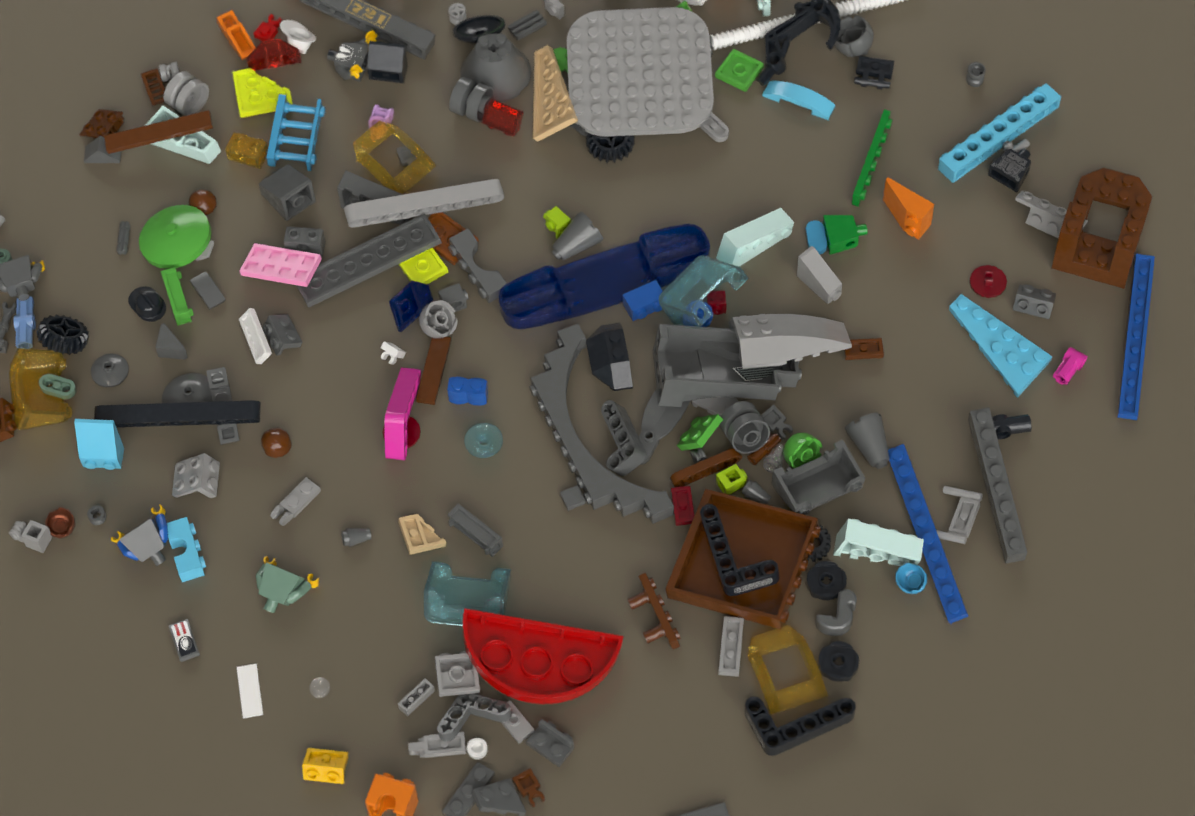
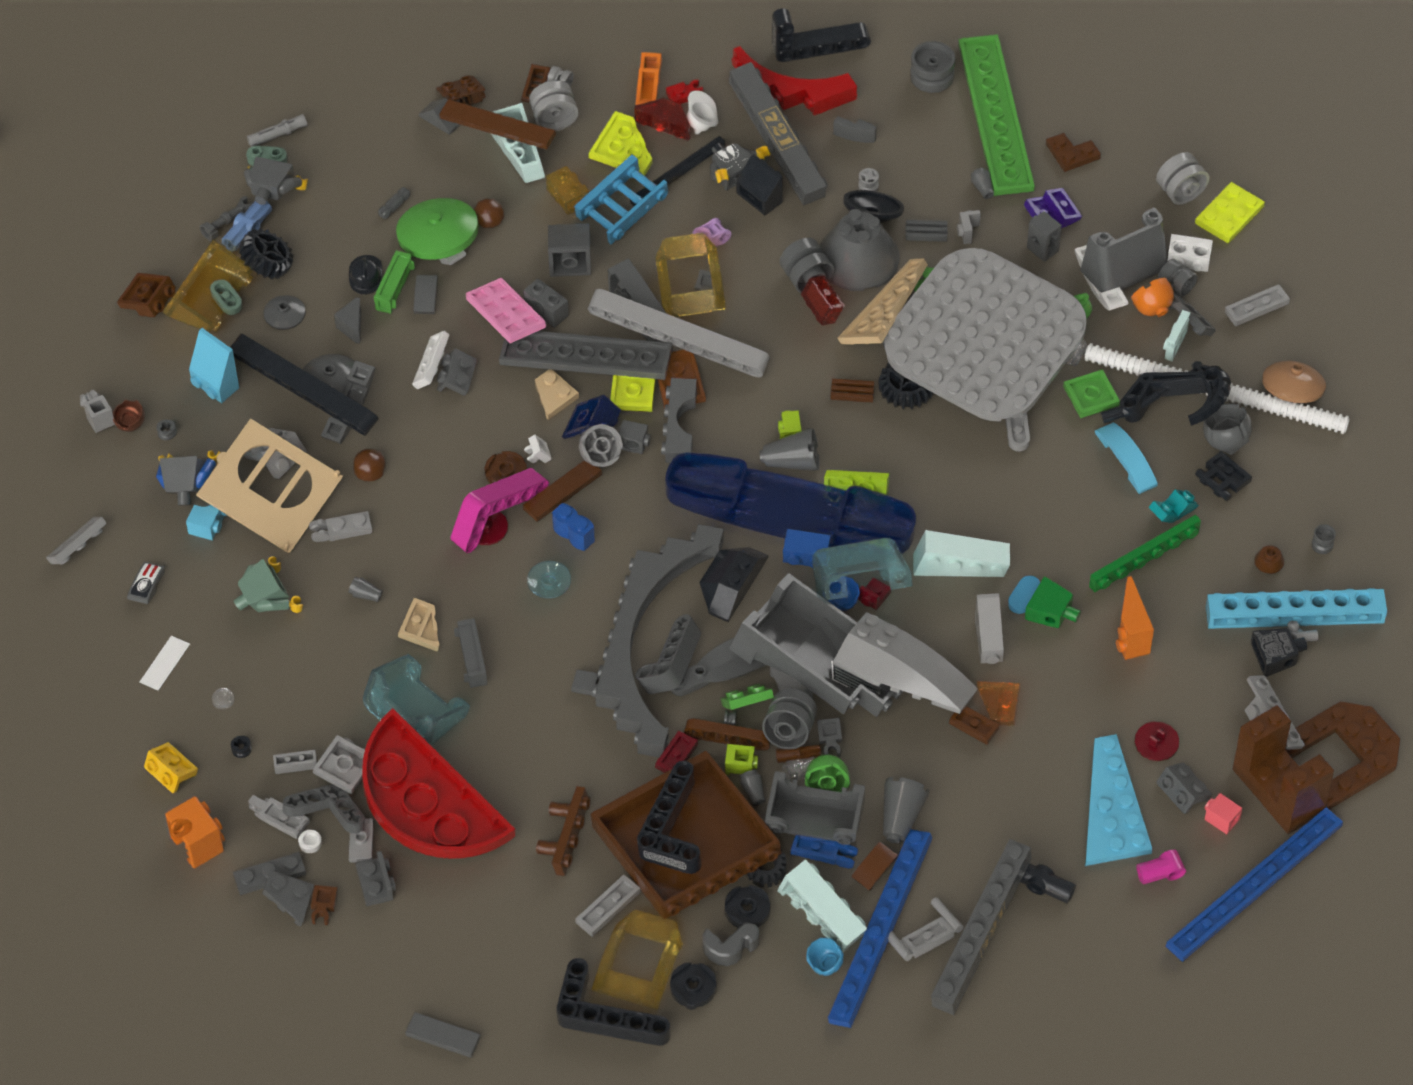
camera: 35 degrees right, 5 degrees down
none -> light grey plate [46,517,107,565]
none -> tan door [196,418,343,553]
none -> black bush [230,736,252,758]
none -> reddish brown tile [484,451,527,484]
none -> tan wing [535,369,579,420]
none -> black axle [629,136,725,206]
none -> blue hinge [791,835,858,869]
none -> lime wing [824,470,889,505]
none -> reddish brown tile [830,378,874,403]
none -> reddish brown slope [851,842,898,891]
none -> clear orange wing [977,681,1021,726]
none -> teal slope [1149,489,1199,523]
none -> coral brick [1205,793,1242,835]
none -> reddish brown cone [1254,545,1284,574]

